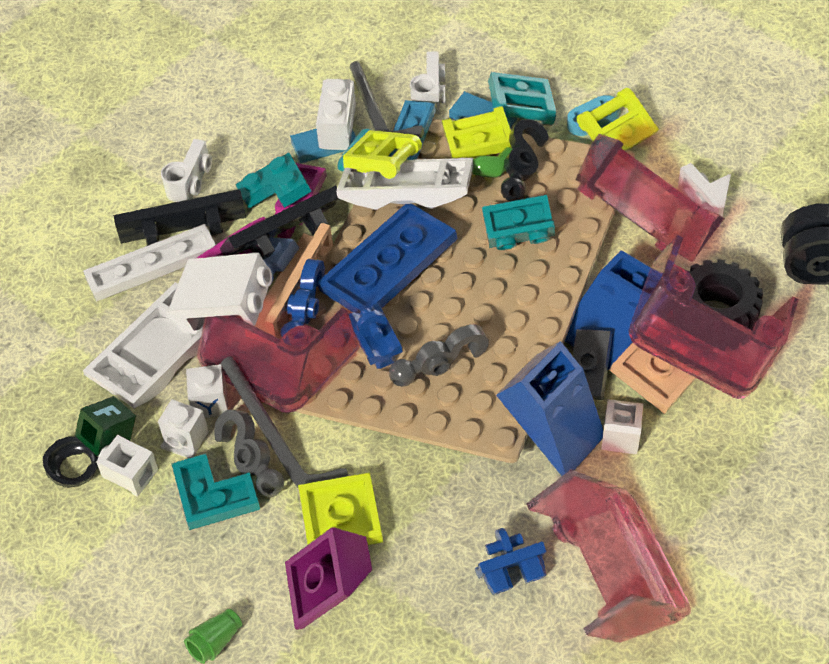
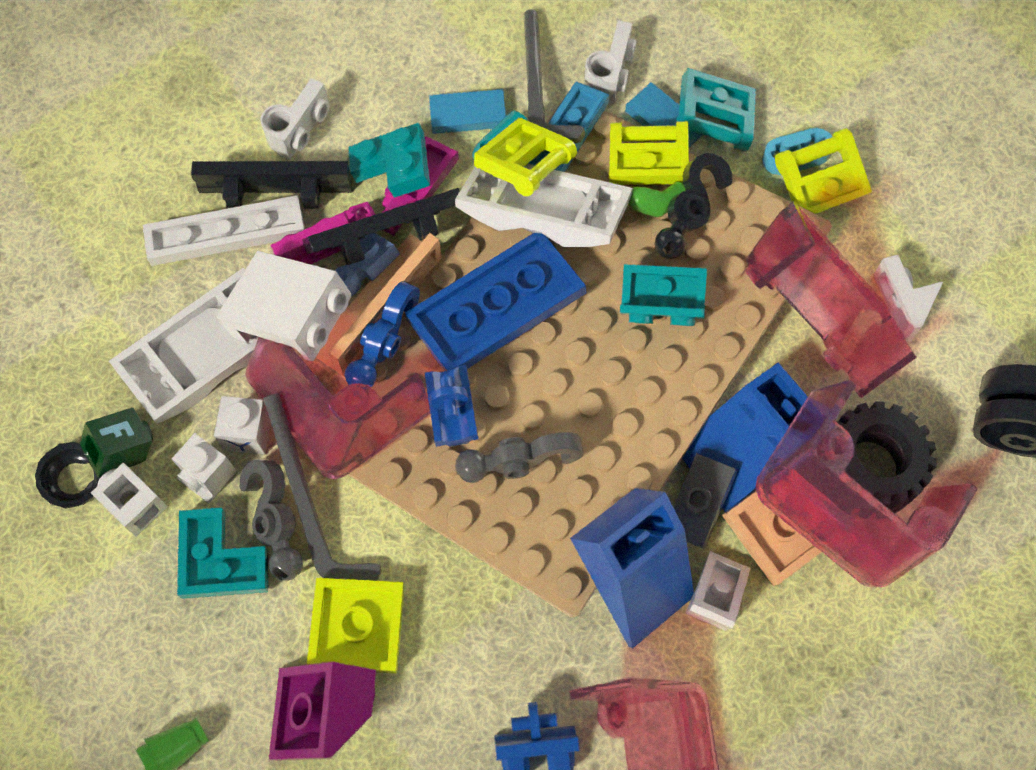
camera: 10 degrees right, 15 degrees up
white brick [316,79,356,150] -> none

